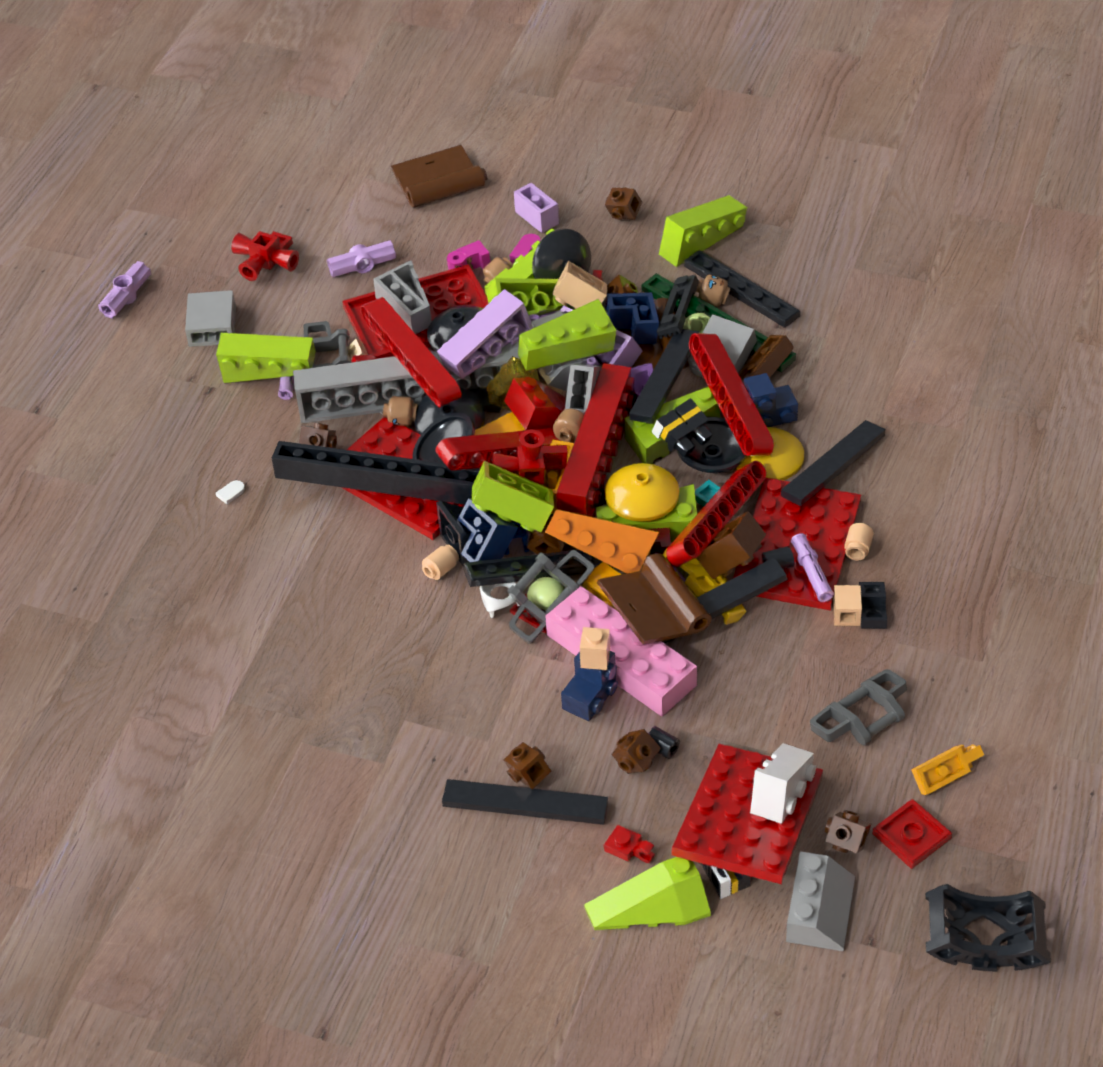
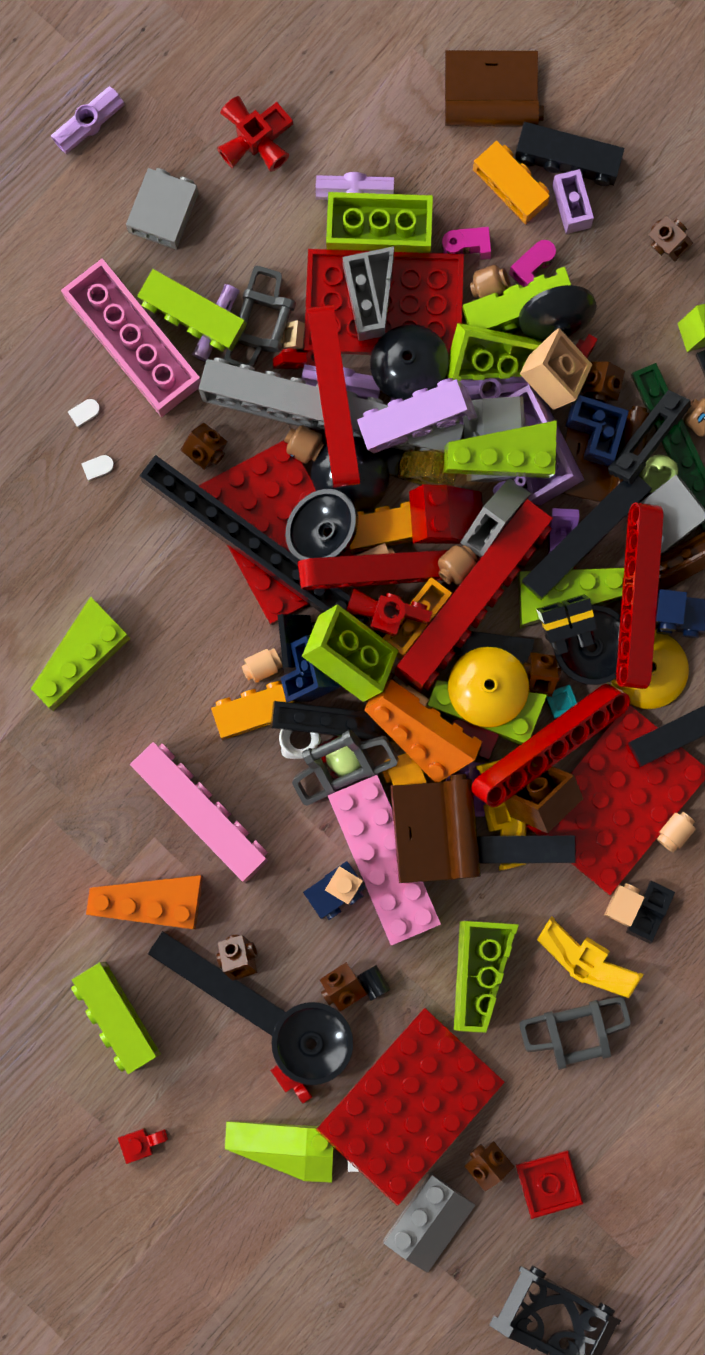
camera: 25 degrees right, 35 degrees up
white wedge [750,743,816,824] -> none
black piece [762,546,794,569] -> none
lavender pin [791,533,834,602] -> none
light orange hinge [911,744,984,795] -> none
none -> lime wedge [31,597,130,711]
none -> bright pink brick [61,259,201,418]
none -> white piece [68,399,100,428]
none -> lime brick [71,962,161,1074]
none -> orange wedge [86,875,203,930]
none -> red plate [118,1128,168,1164]
none -> bright pink brick [130,742,268,883]
none -> light orange brick [211,680,286,740]
none -> black dish [271,1002,353,1085]
none -> lime brick [326,192,433,253]
none -> lime wedge [454,921,519,1033]
none -> light orange brick [473,141,550,225]
none -> black brick [515,122,625,186]
none -> reddish brown brick [522,652,561,697]
none -> yellow plate [537,916,644,998]

